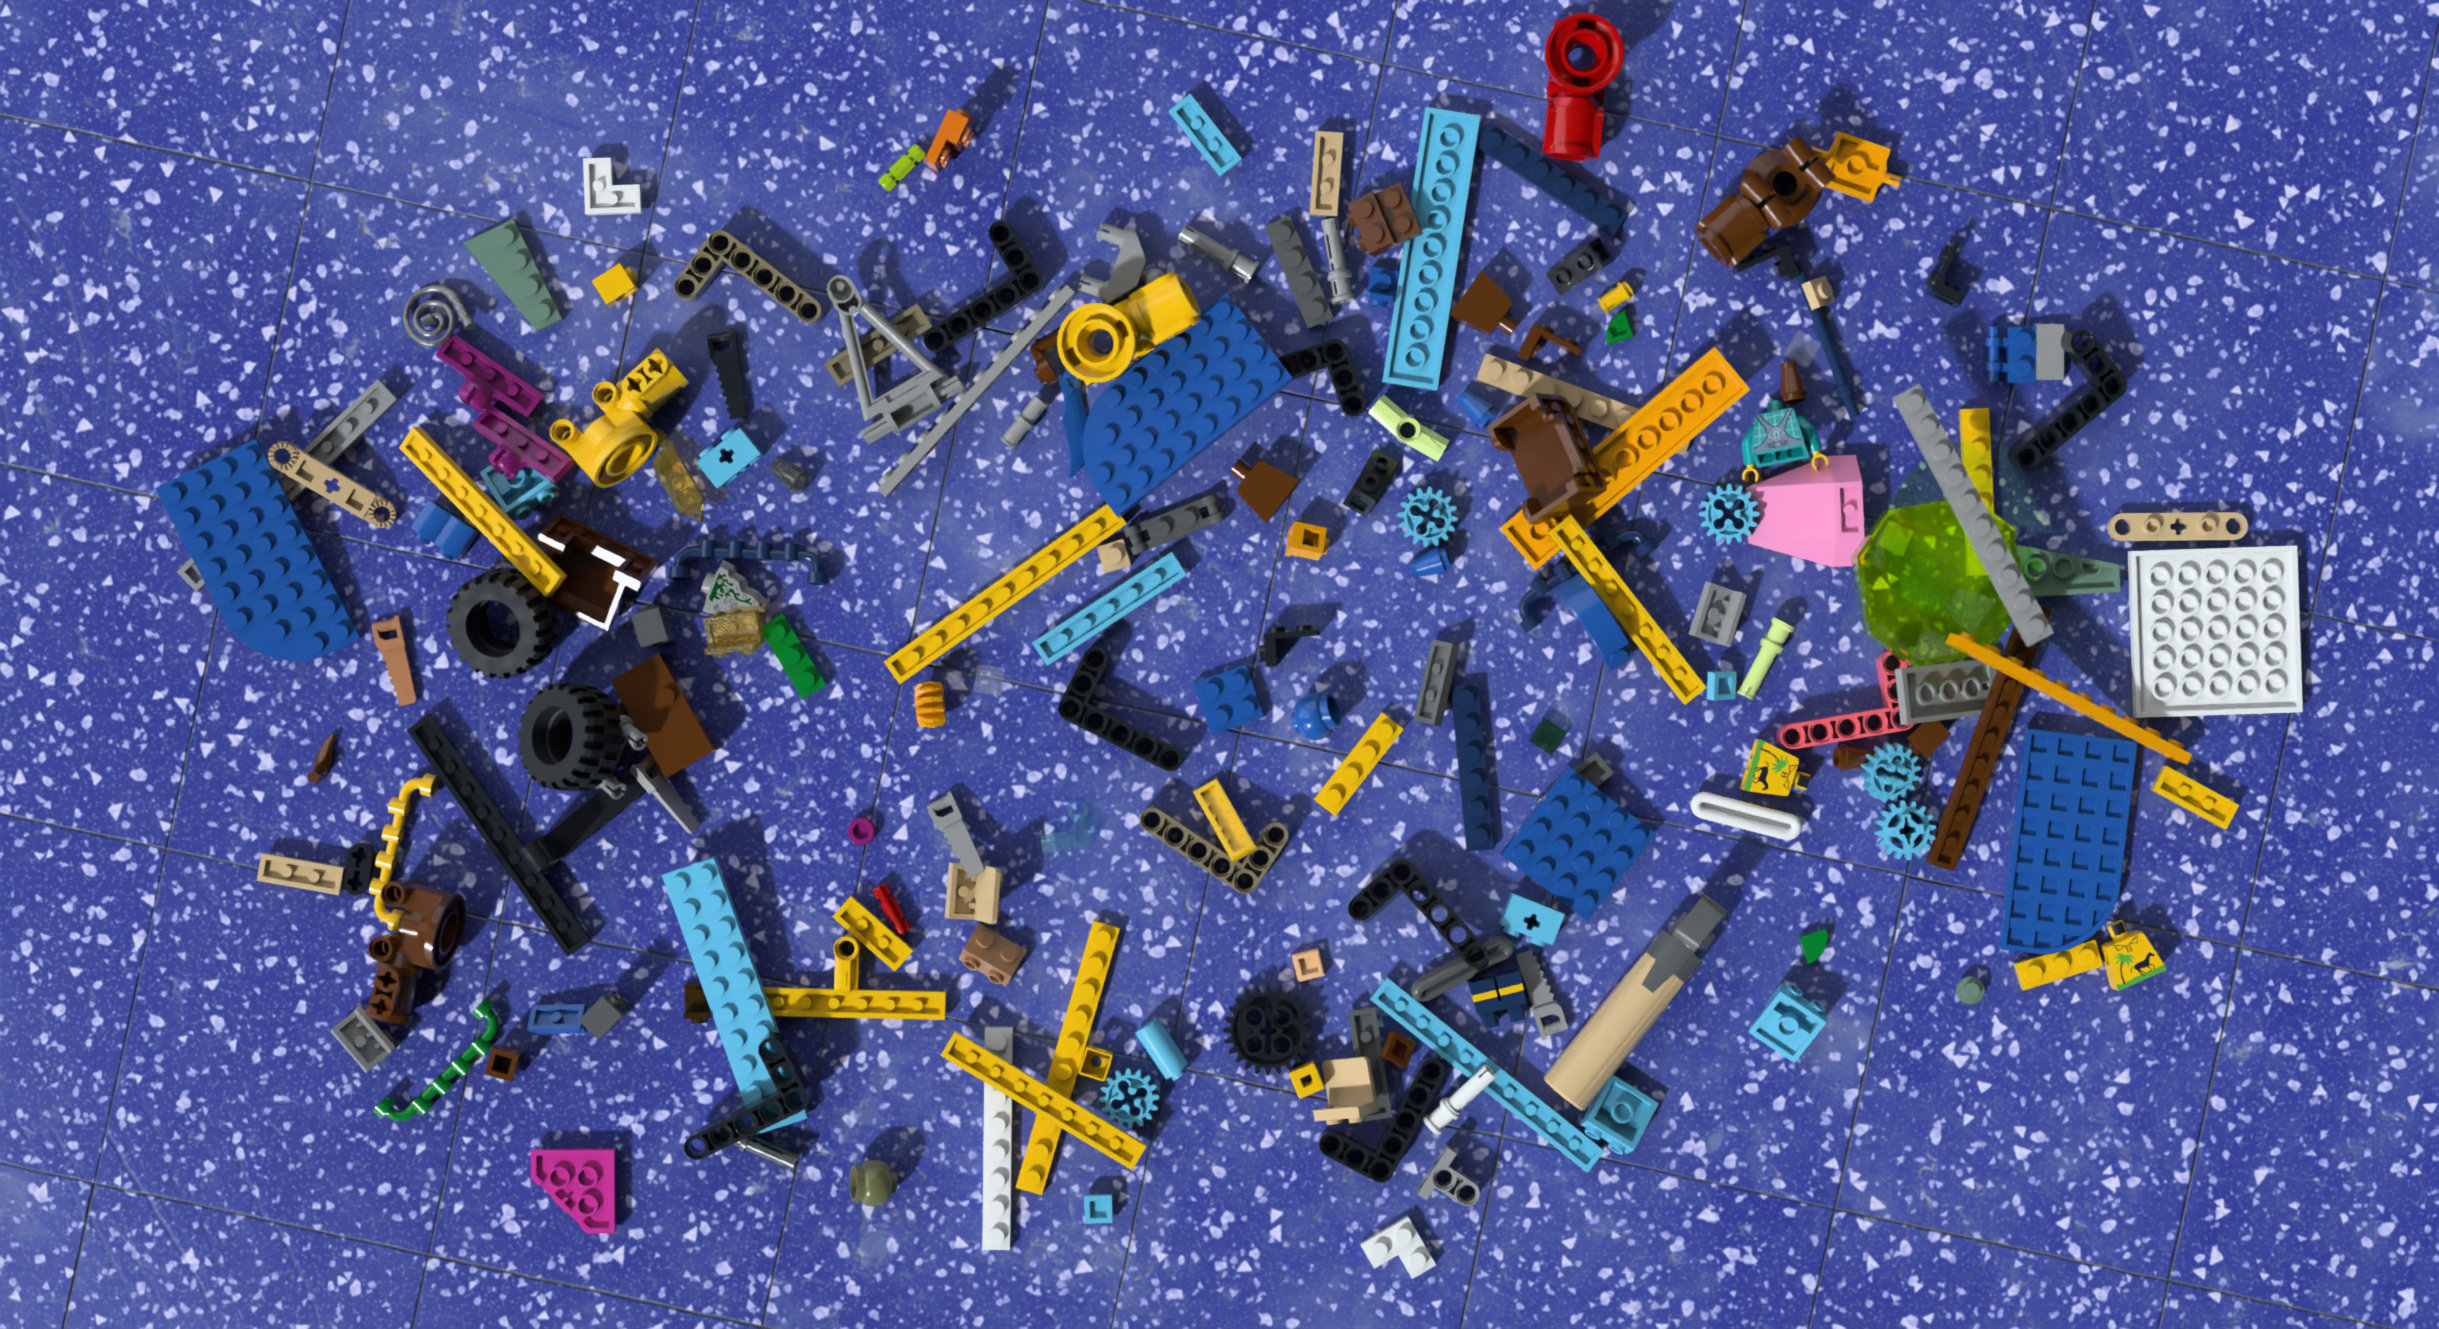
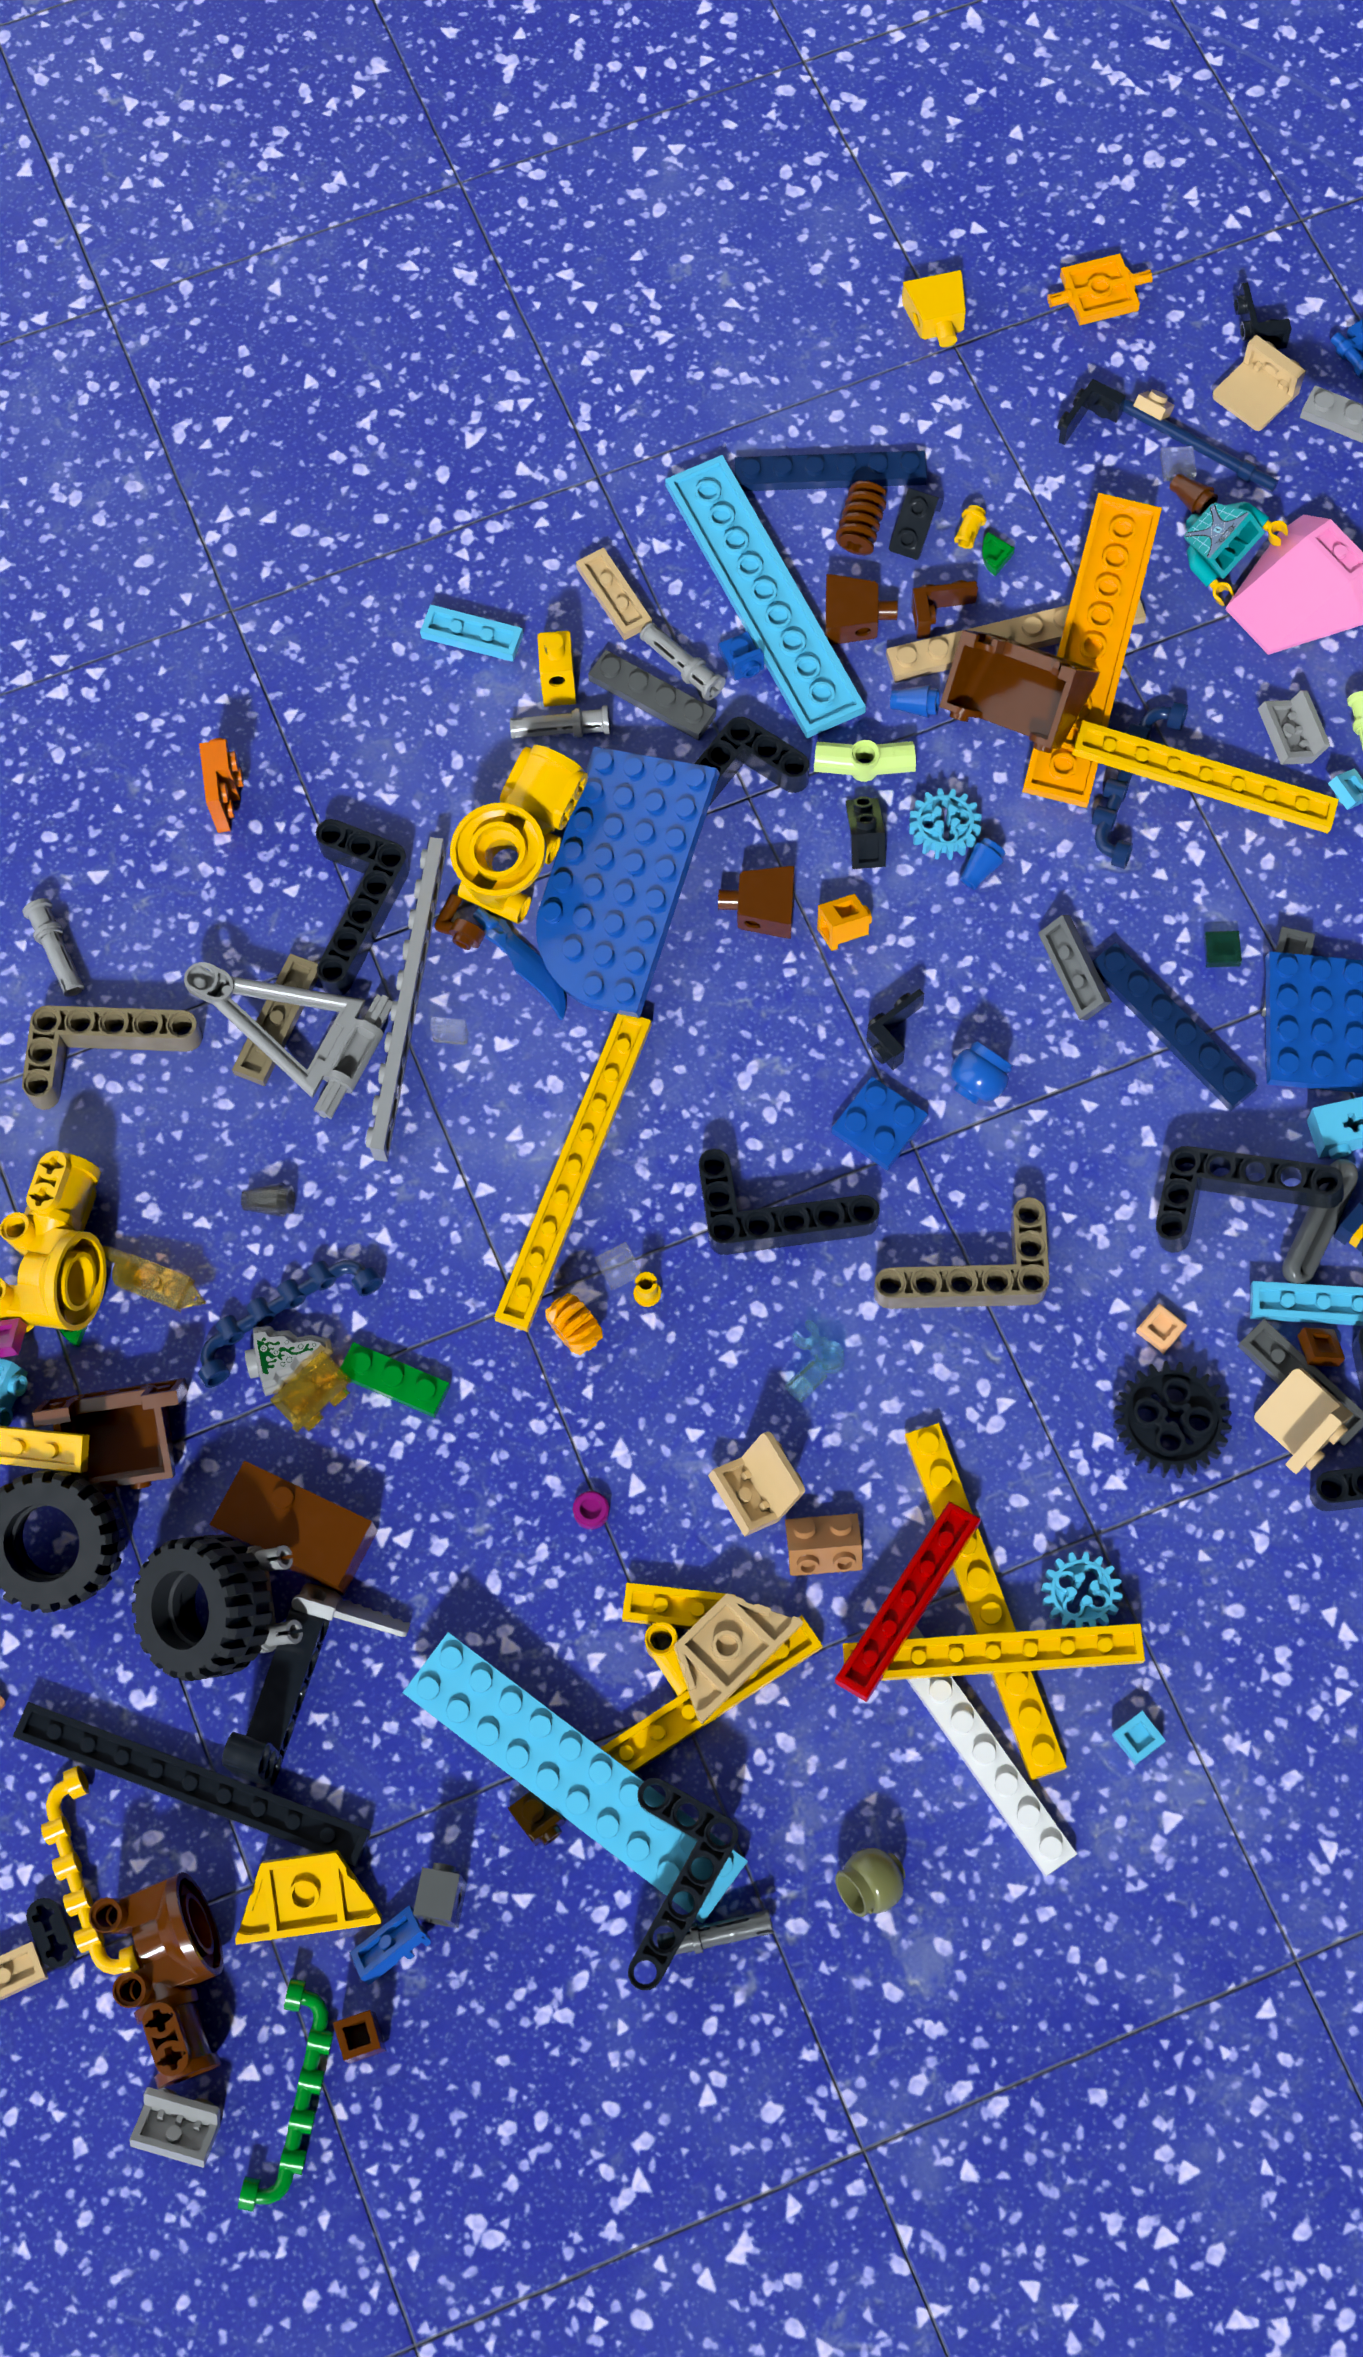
camera: 30 degrees left, 20 degrees down
dark pink plate [531,1148,617,1233] -> none
dark grey brick [631,604,676,648] -> none
medium azure brick [696,428,764,490] -> none
black piece [707,328,747,420] -> none
red axle [873,883,911,936] -> none
lime axle [878,144,926,191] -> none
light grey piece [926,790,985,878] -> none
light grey pin [1000,395,1048,450] -> none
medium azure plate [1032,552,1187,666] -> none
light grey connector [1077,221,1165,305] -> none
yellow piece [1078,1044,1113,1082] -> none
tan plate [1097,539,1131,573] -> none
dark grey plate [1123,493,1226,556] -> none
medium azure brick [1135,1017,1189,1081] -> none
yellow plate [1193,778,1257,863] -> none
yellow piece [1289,1060,1325,1099] -> none
yellow plate [1314,712,1404,817] -> none
reddish brown plate [1346,182,1424,257] -> none
red piece [1542,13,1624,161] -> none
blue arch [1556,573,1634,671] -> none
reddish brown piece [1694,134,1836,269] -> none
medium azure gear [1699,484,1760,545] -> none
none -> light grey pin [22,898,85,997]
none -> yellow wing [235,1850,383,1945]
none -> clear tile [430,1017,469,1045]
none -> yellow torso [537,631,576,707]
none -> yellow pin [633,1272,661,1307]
none -> tan wing [674,1593,803,1724]
none -> red tile [835,1501,981,1702]
none -> reddish brown piece [836,481,886,556]
none -> yellow torso [902,270,966,348]
none -> tan bracket [1212,335,1306,431]

